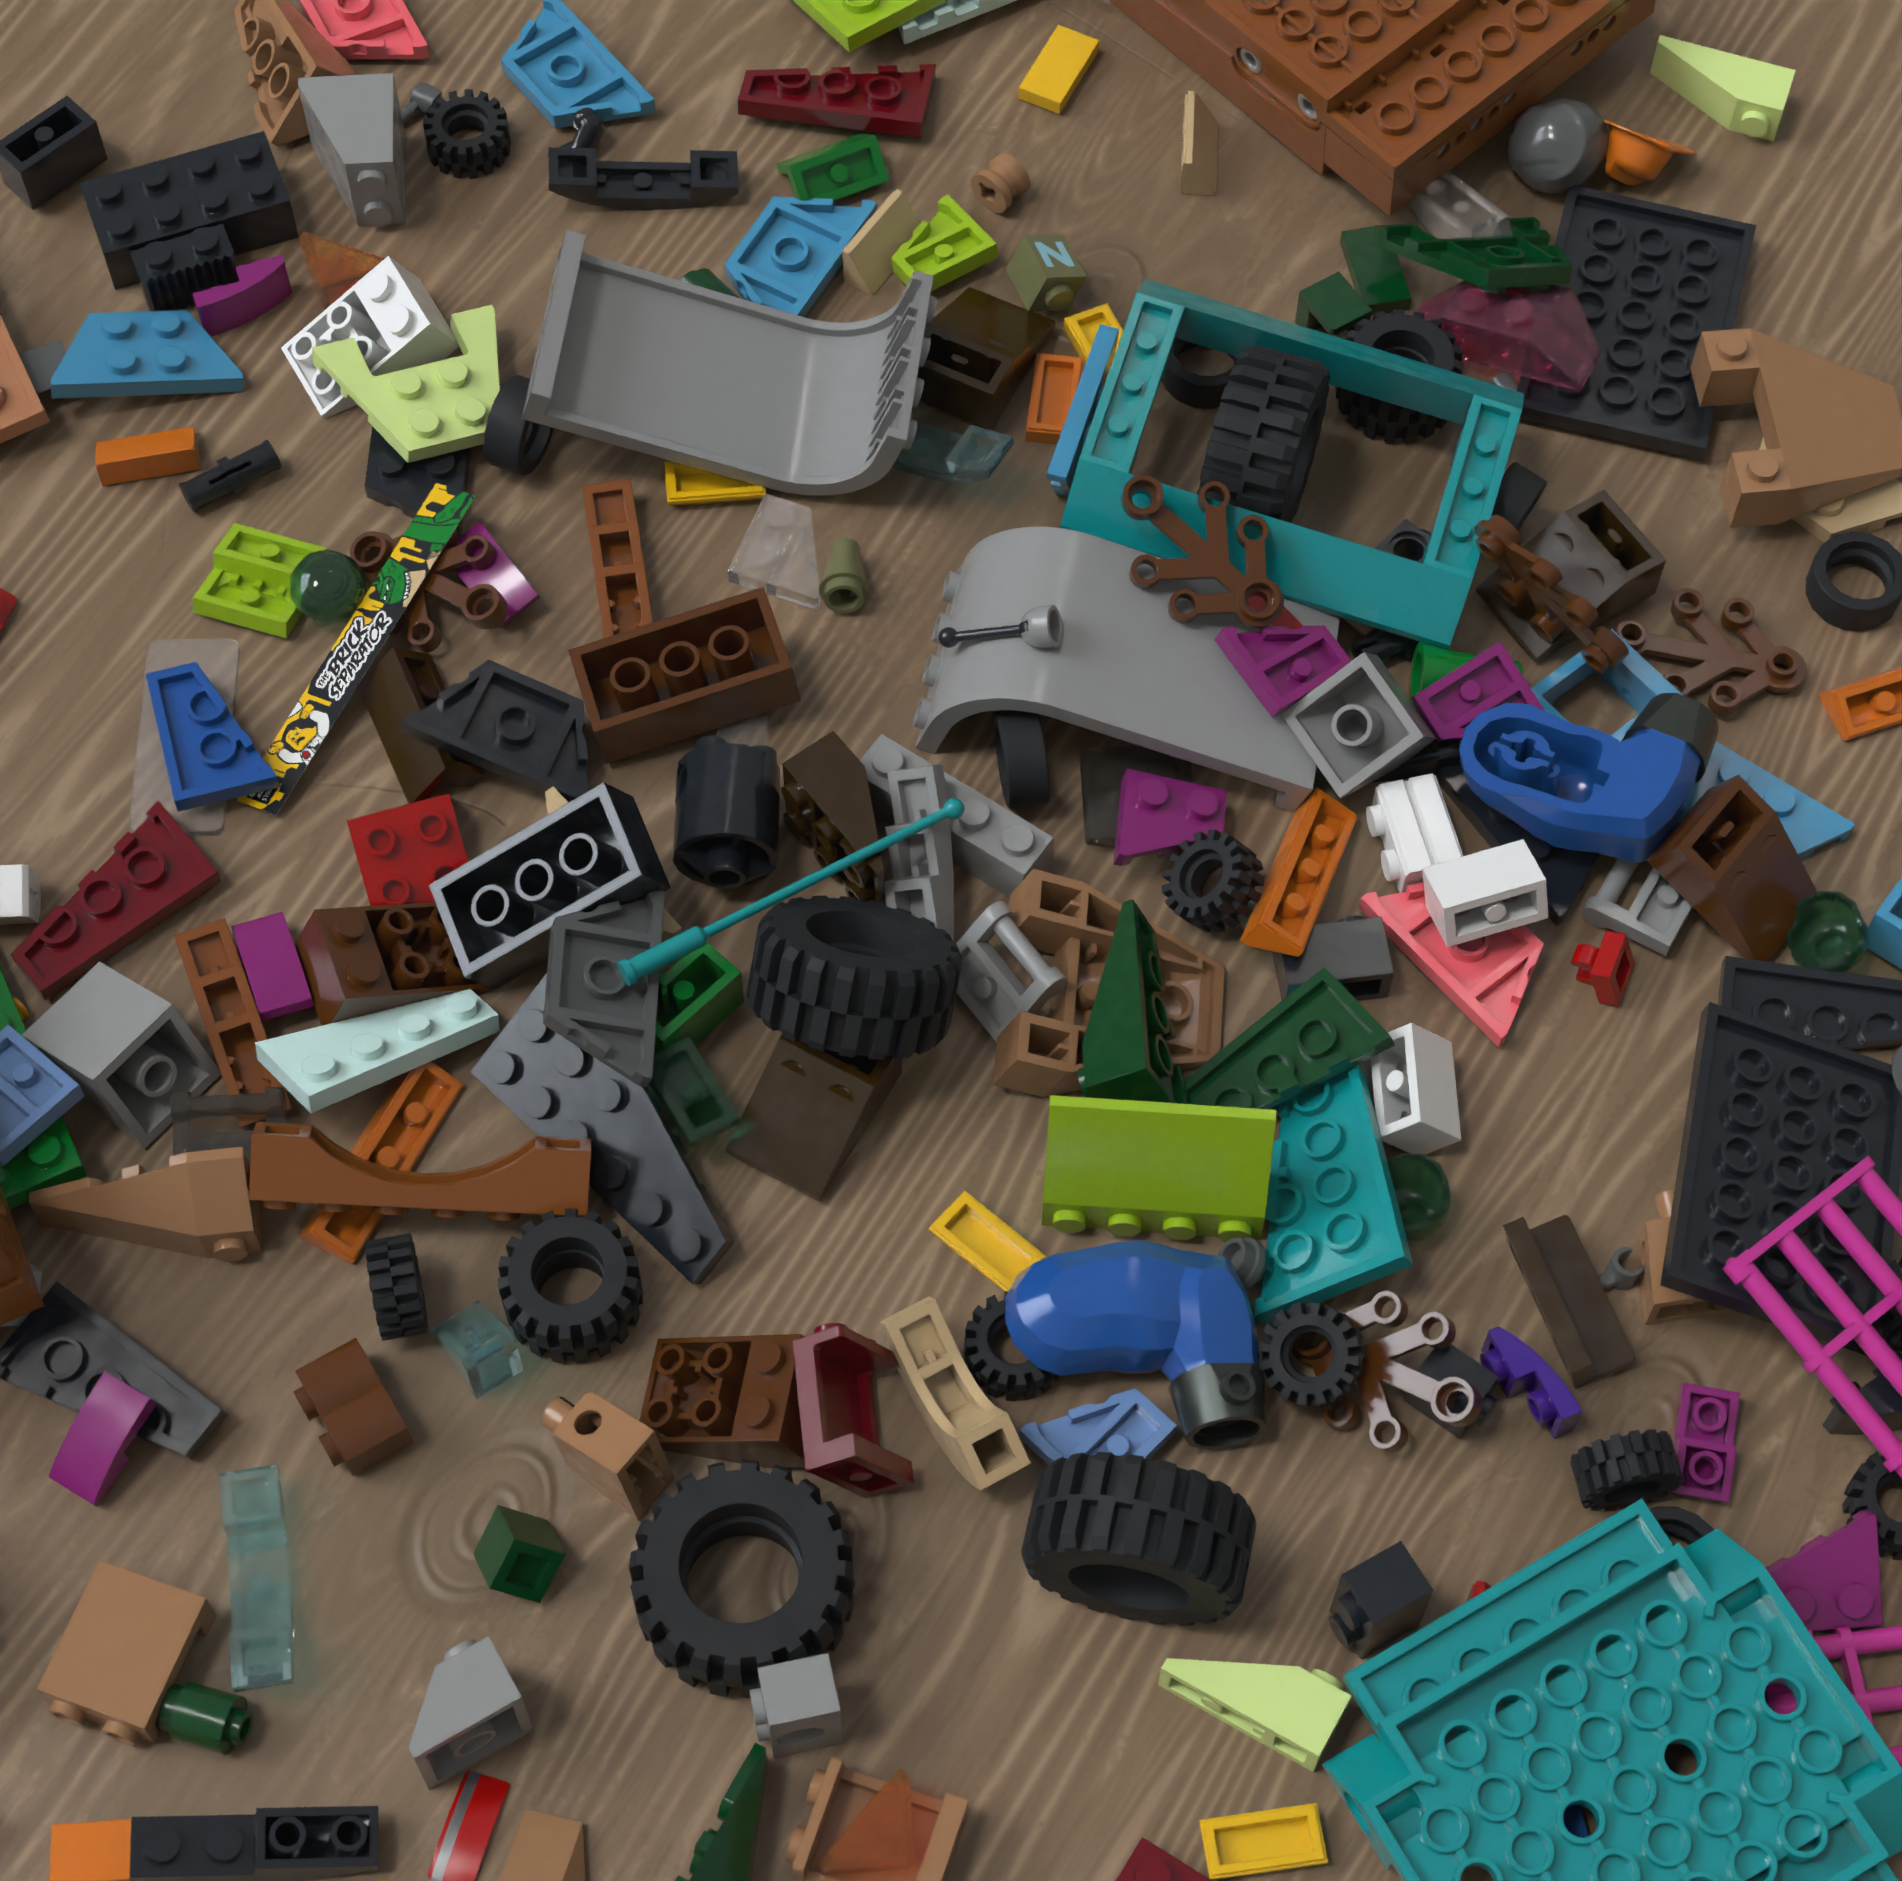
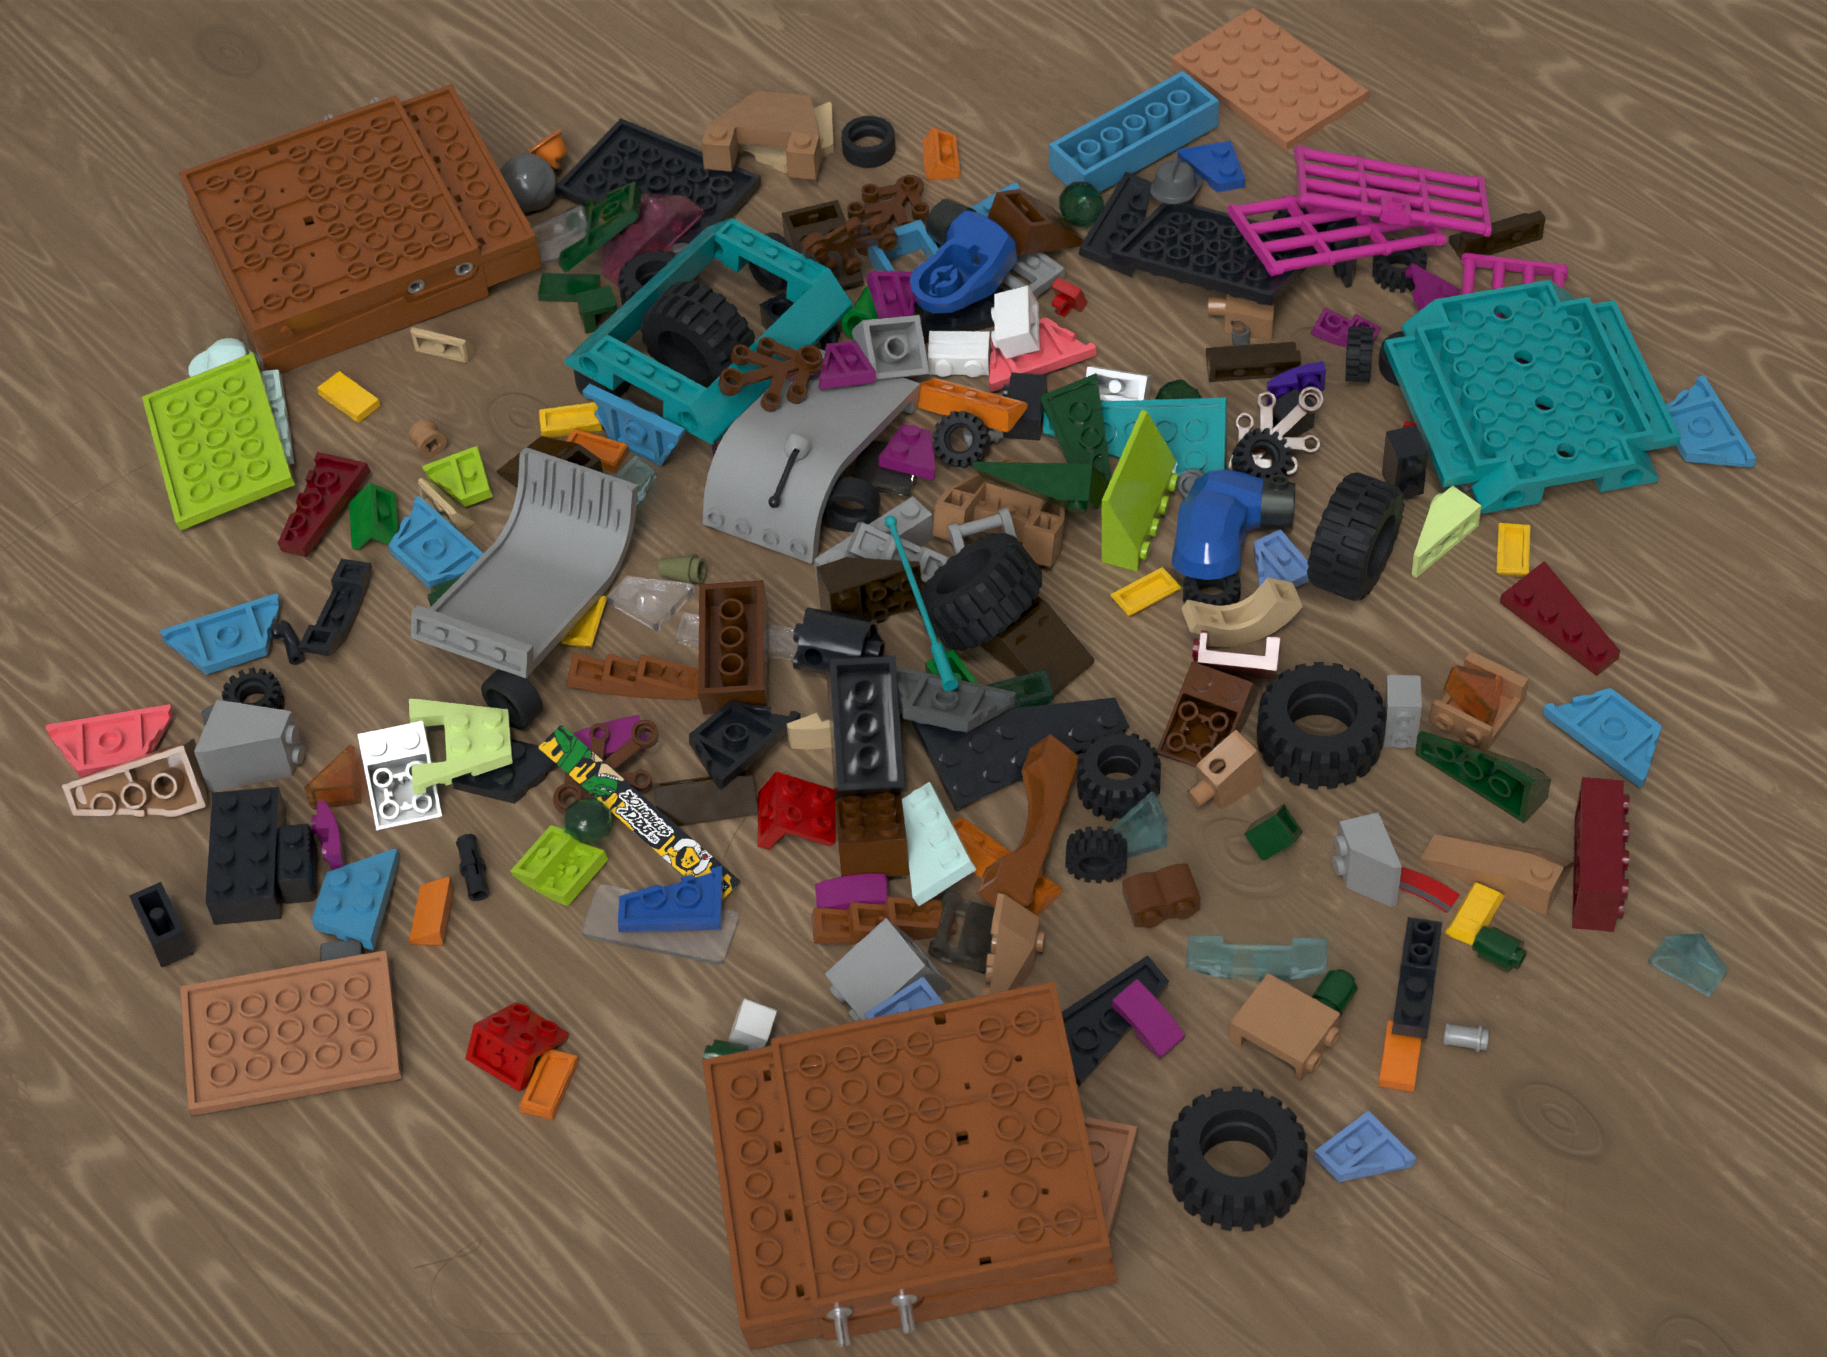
camera: 70 degrees left, 10 degrees down
dark red wing [11,801,221,1001] -> none
olive brick [1006,235,1087,311] -> none
yellowish green slope [1650,35,1796,142] -> none

